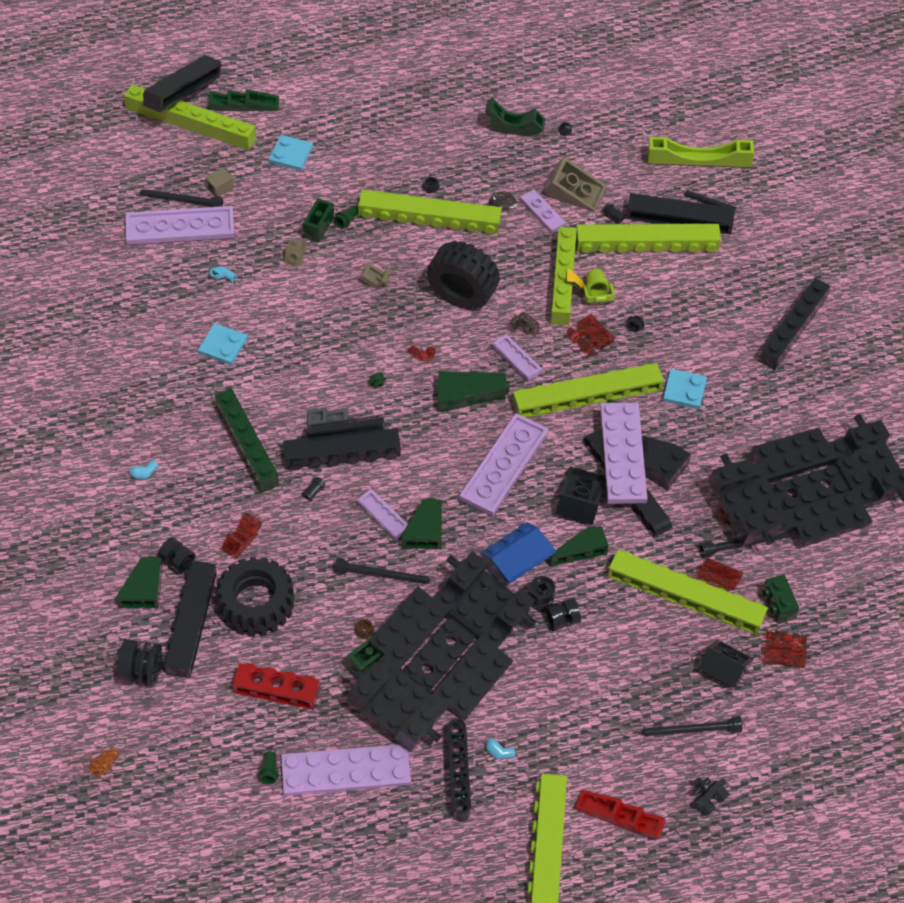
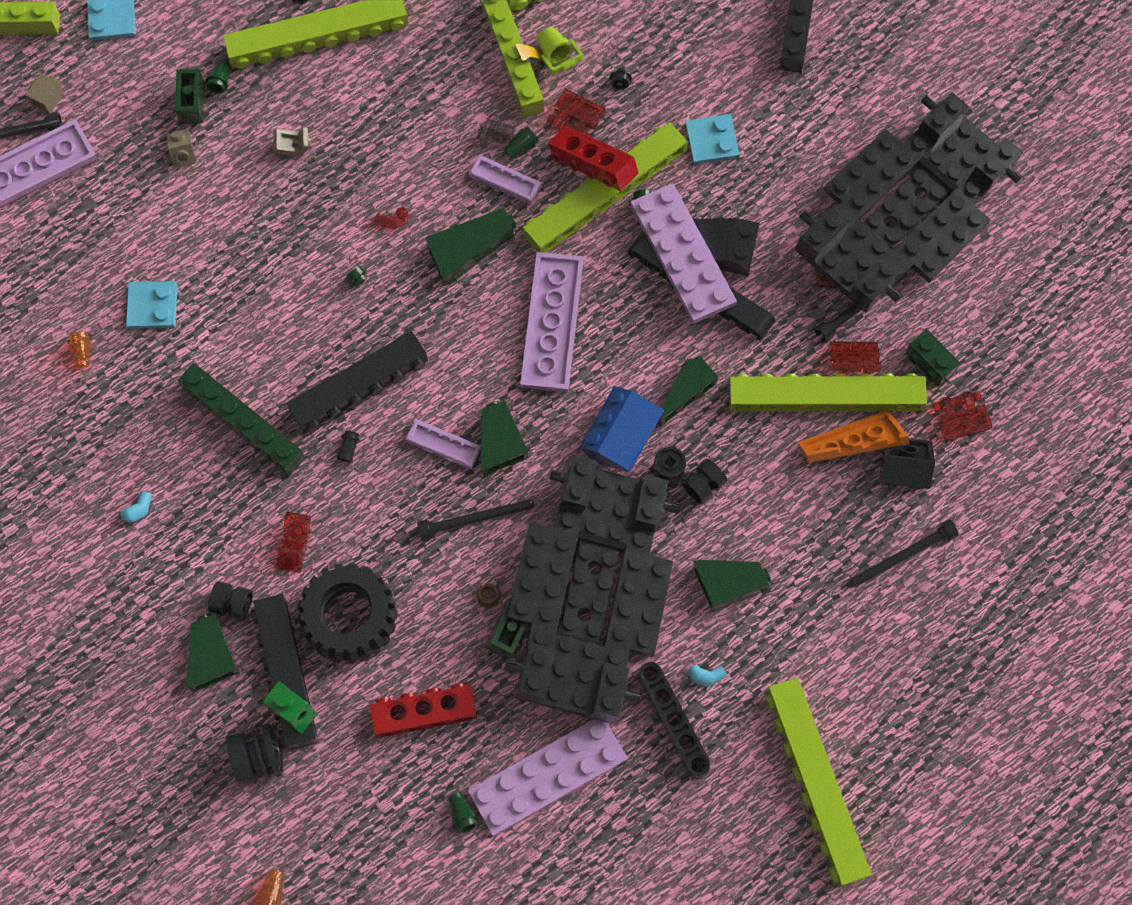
camera: 20 degrees left, 15 degrees up
medium azure arm [209,266,237,282] -> none
black fence [306,415,384,438] -> none
dark grey slope [308,407,349,425] -> none
black tyre [427,241,500,309] -> none
black slope [555,466,606,524] -> none
red slope [575,790,666,840] -> none
black hips [689,777,730,816] -> none
none -> clear orange cone [67,332,92,368]
none -> green torso [263,681,318,735]
none -> dark green cone [503,127,539,159]
none -> red brick [548,125,639,191]
none -> dark green slope [693,560,771,612]
none -> orange wing [798,410,909,463]

